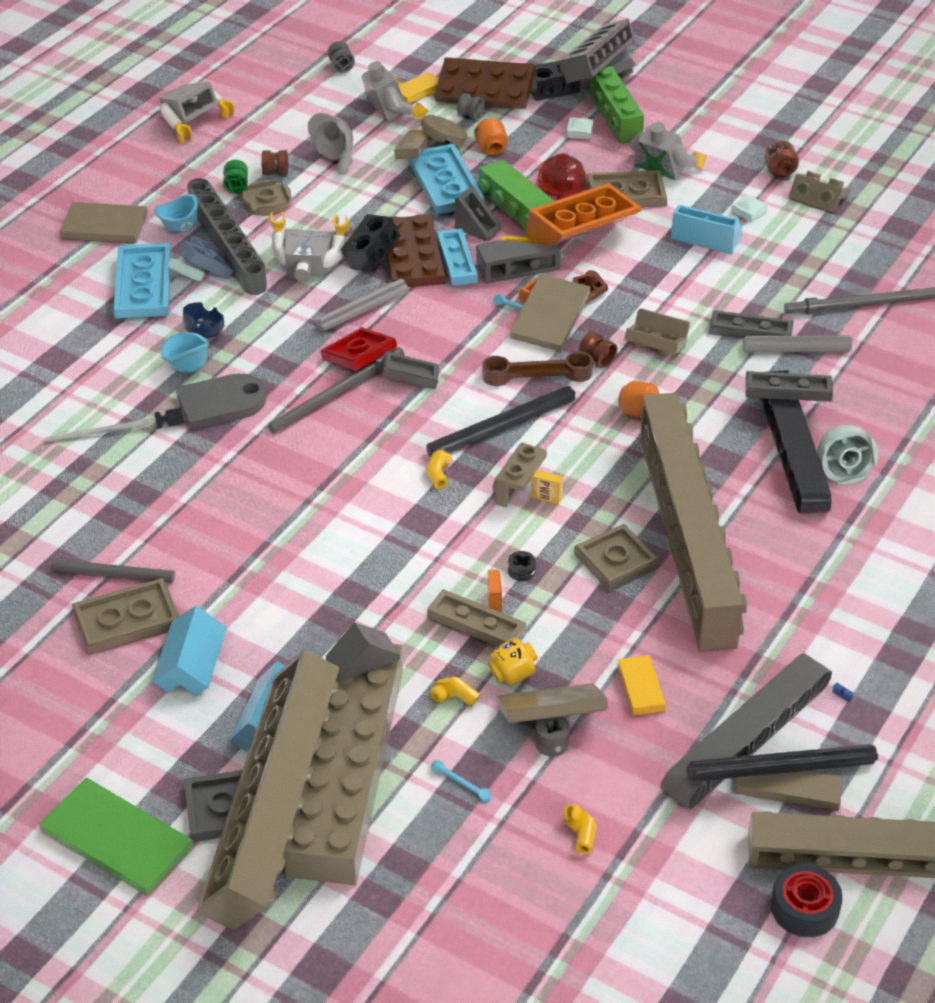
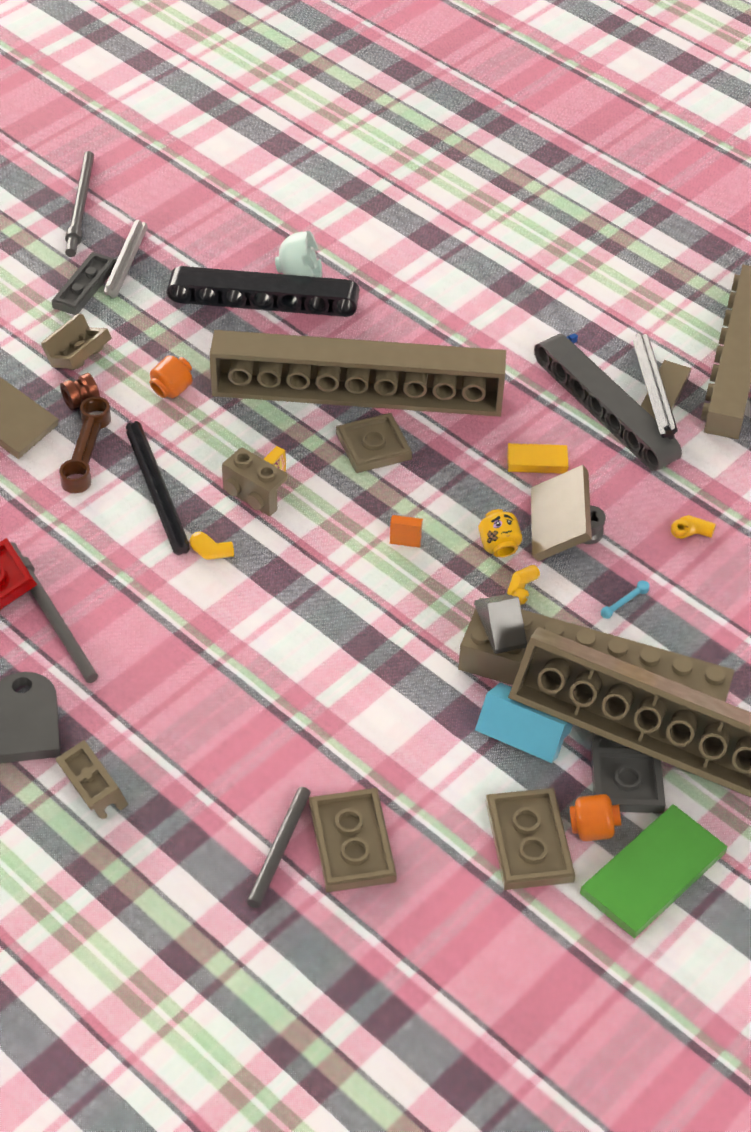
camera: 80 degrees left, 5 degrees up
flat silver piece [45,408,184,443] -> none
medium azure piece [152,605,227,696] -> none
dark grey tile [382,351,439,389] -> none
dark tan plate [427,589,526,646] -> none
black bush [508,551,536,581] -> none
dark grey tile [745,371,833,402] -> none
none -> dark tan hinge [55,740,129,819]
none -> dark tan tile [485,788,575,890]
none -> orange head [570,794,622,842]

